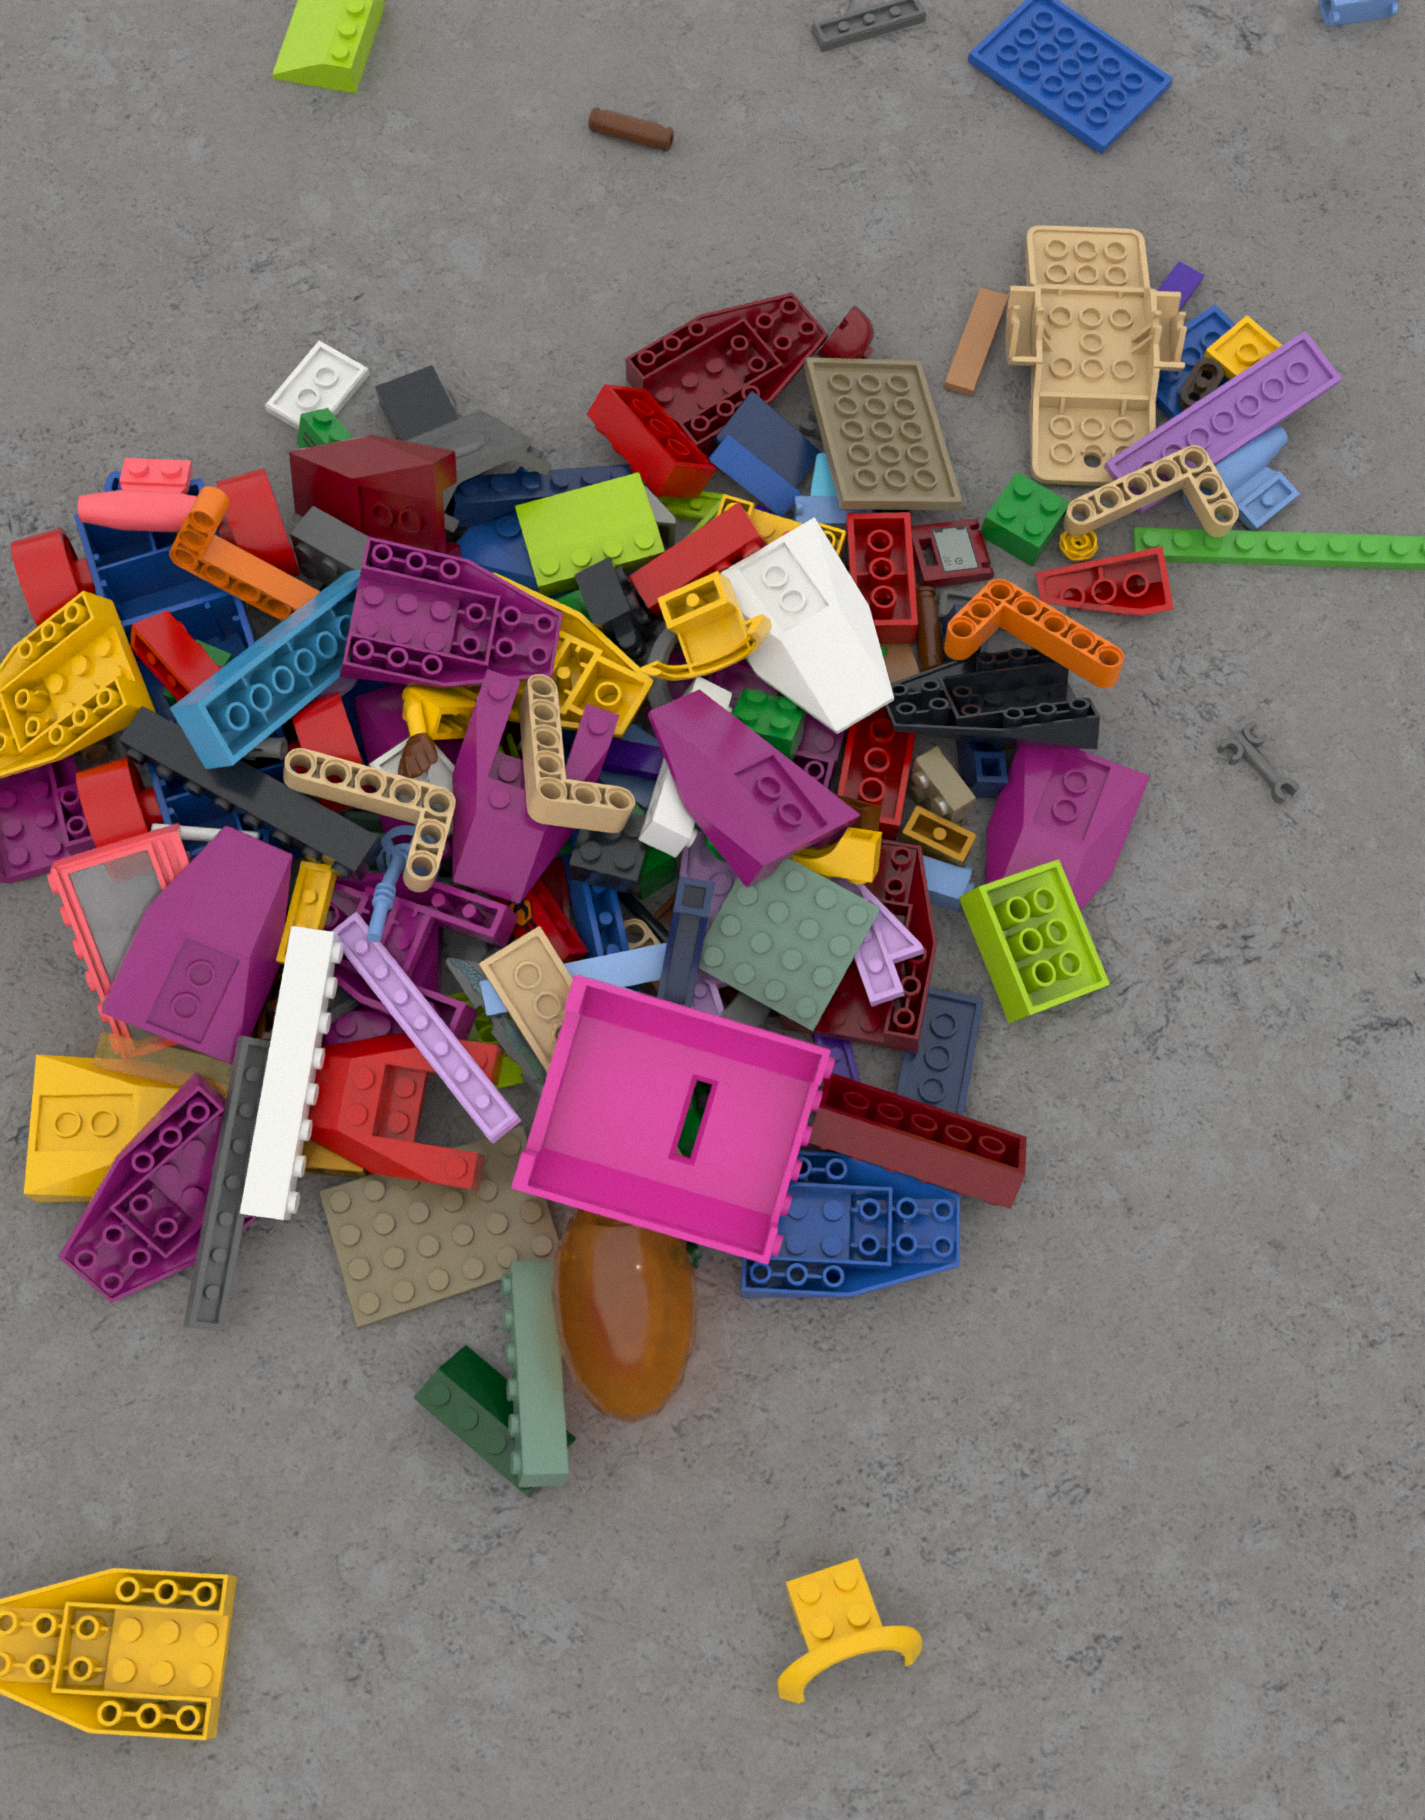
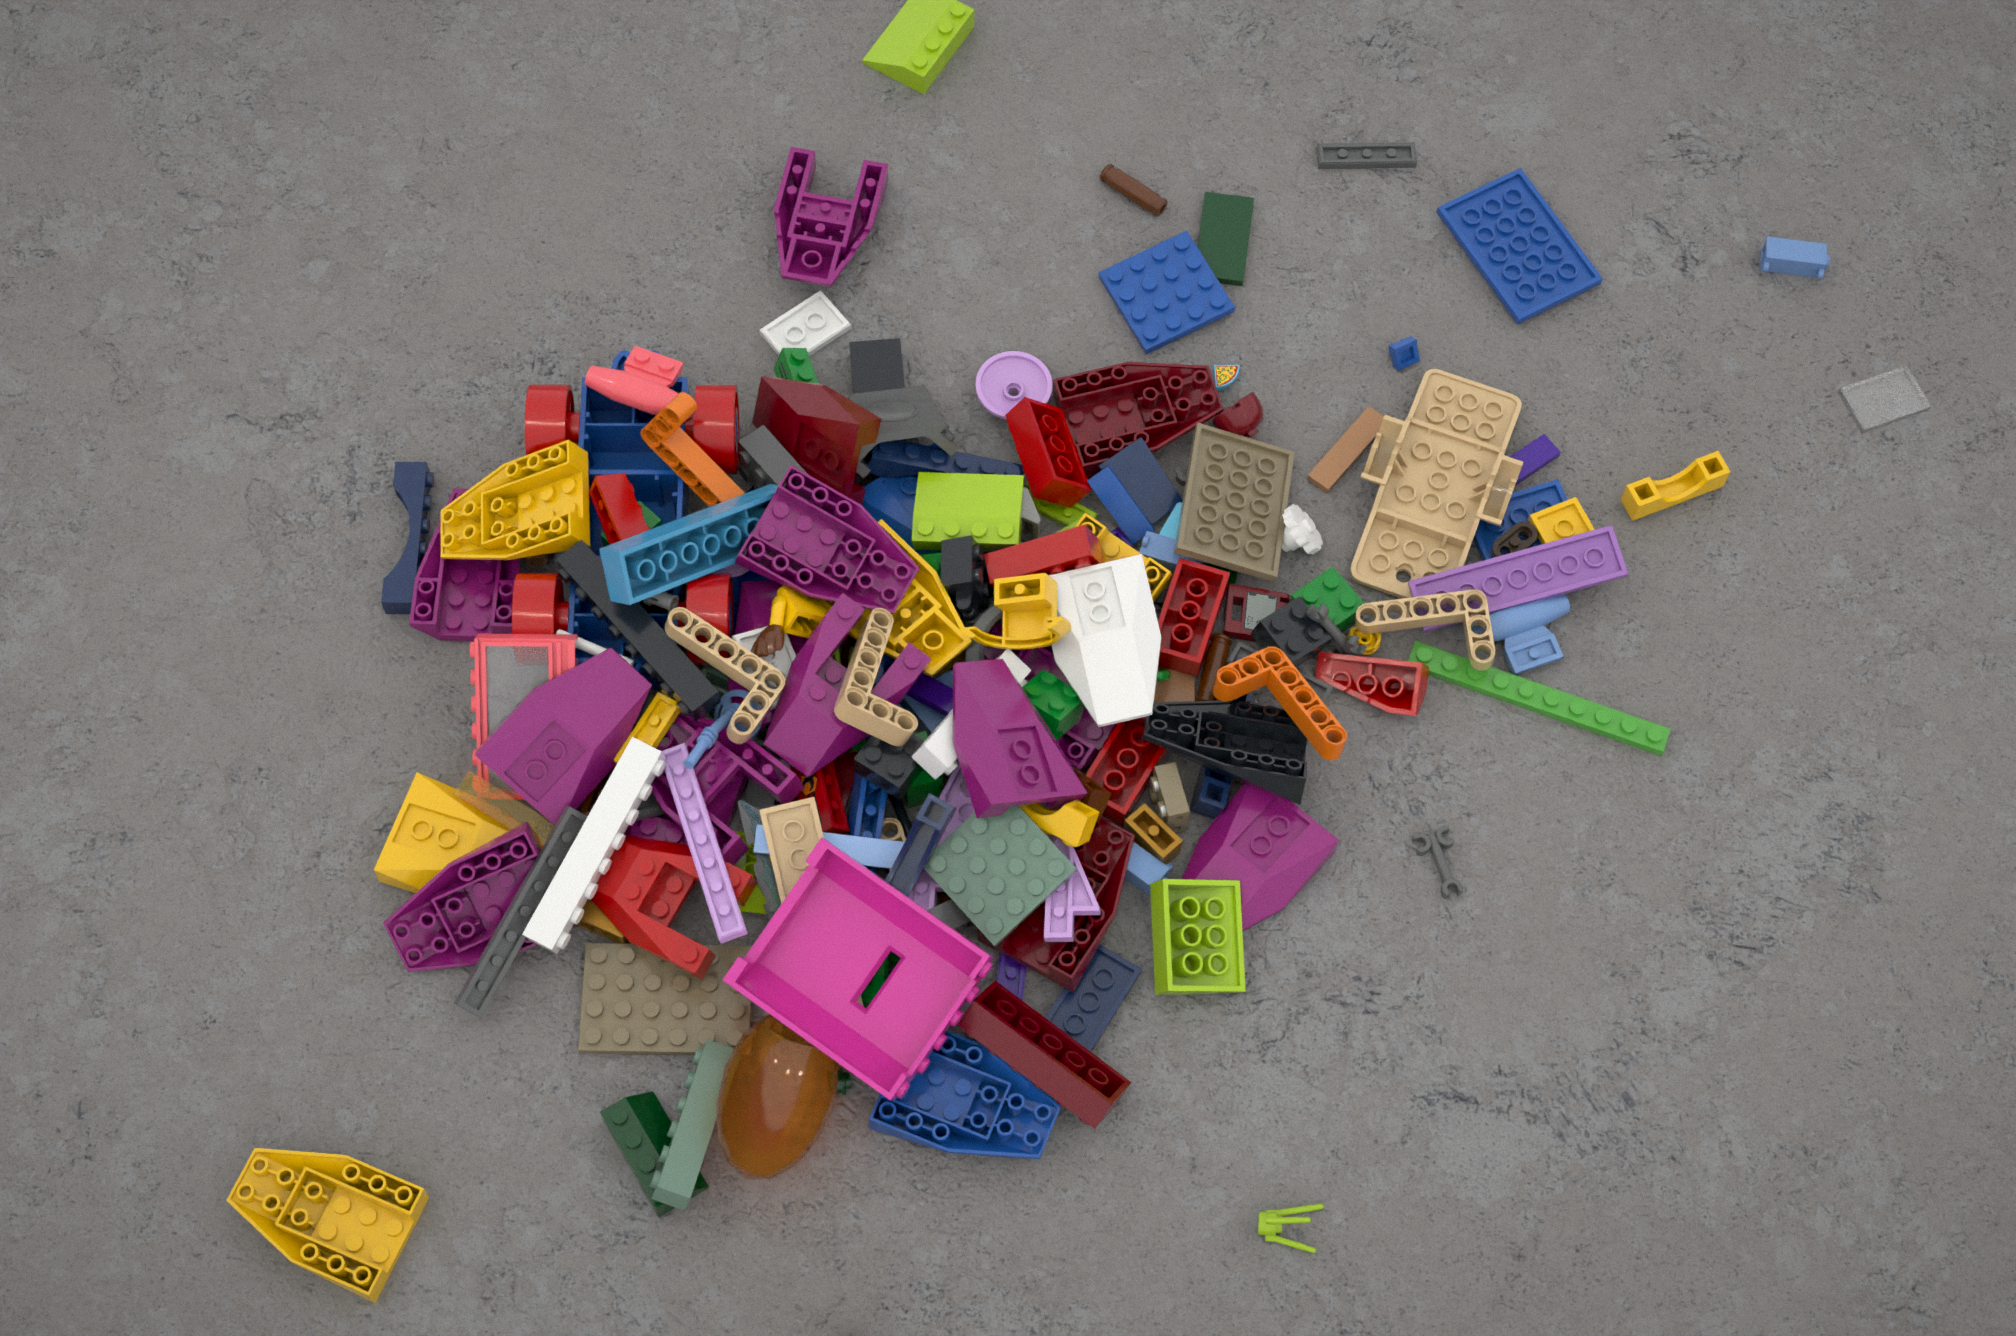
camera: 20 degrees right, 5 degrees down
none -> magenta wedge [774,147,888,287]
none -> lavender dish [975,351,1052,420]
none -> blue plate [1098,230,1235,355]
none -> dark green tile [1197,192,1254,286]
none -> tile [1213,365,1239,391]
none -> black brick [1251,596,1332,667]
none -> lime plant [1258,1204,1324,1253]
none -> white plant [1282,504,1323,555]
none -> dark grey bar [1306,604,1366,656]
none -> blue tile [1388,336,1420,371]
none -> yellow arch [1620,451,1730,521]

